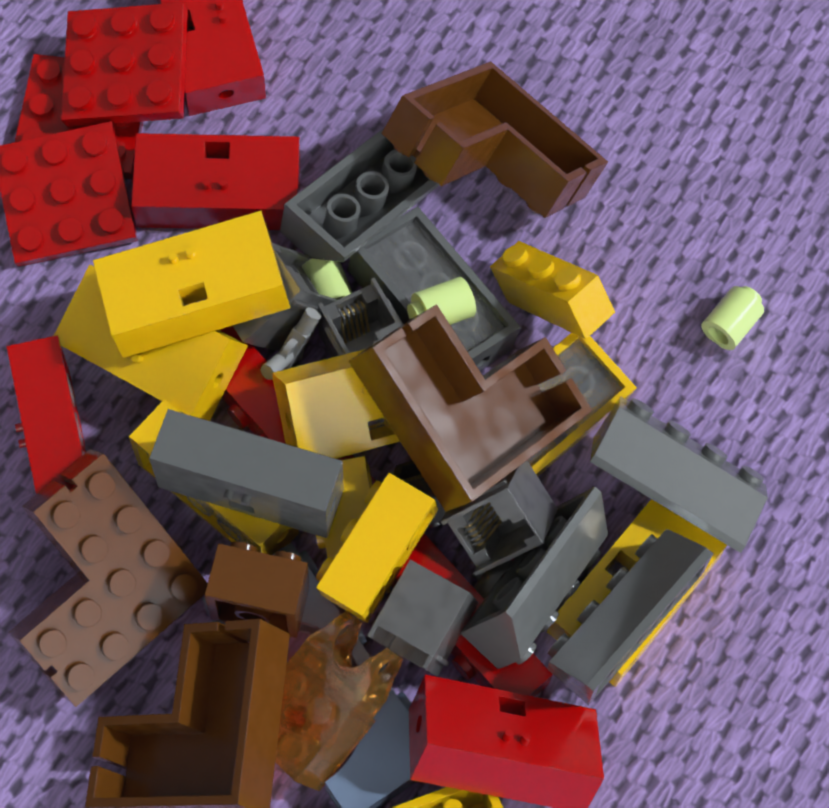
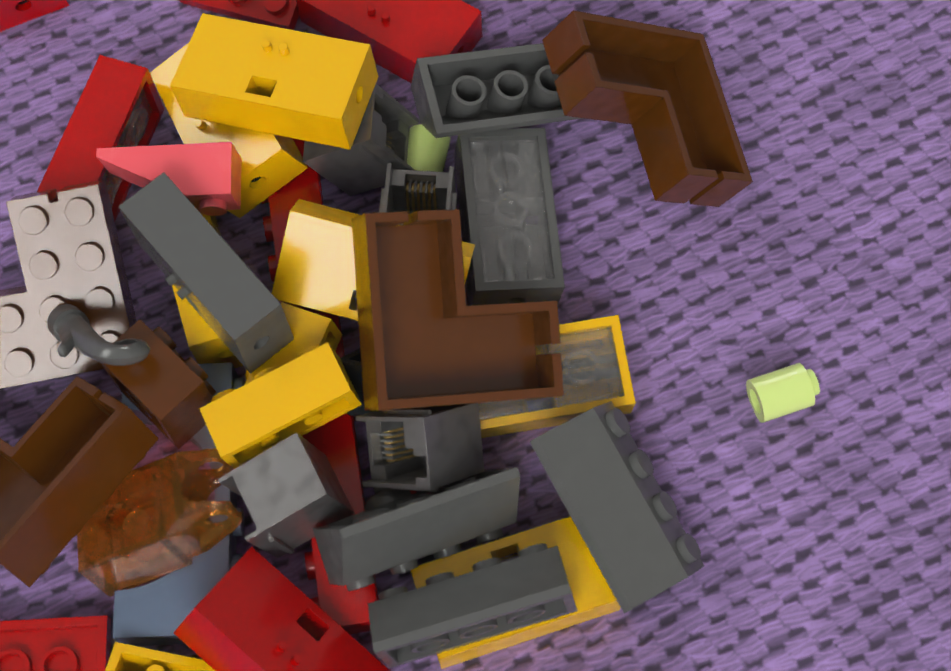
camera: 40 degrees right, 0 degrees up
light grey piece [261,307,321,380] -> none
yellowish green brick [407,277,476,325] -> none
yellow brick [490,241,615,339] -> none
none -> dark grey plant [47,304,151,366]
none -> coral slope [96,142,242,216]

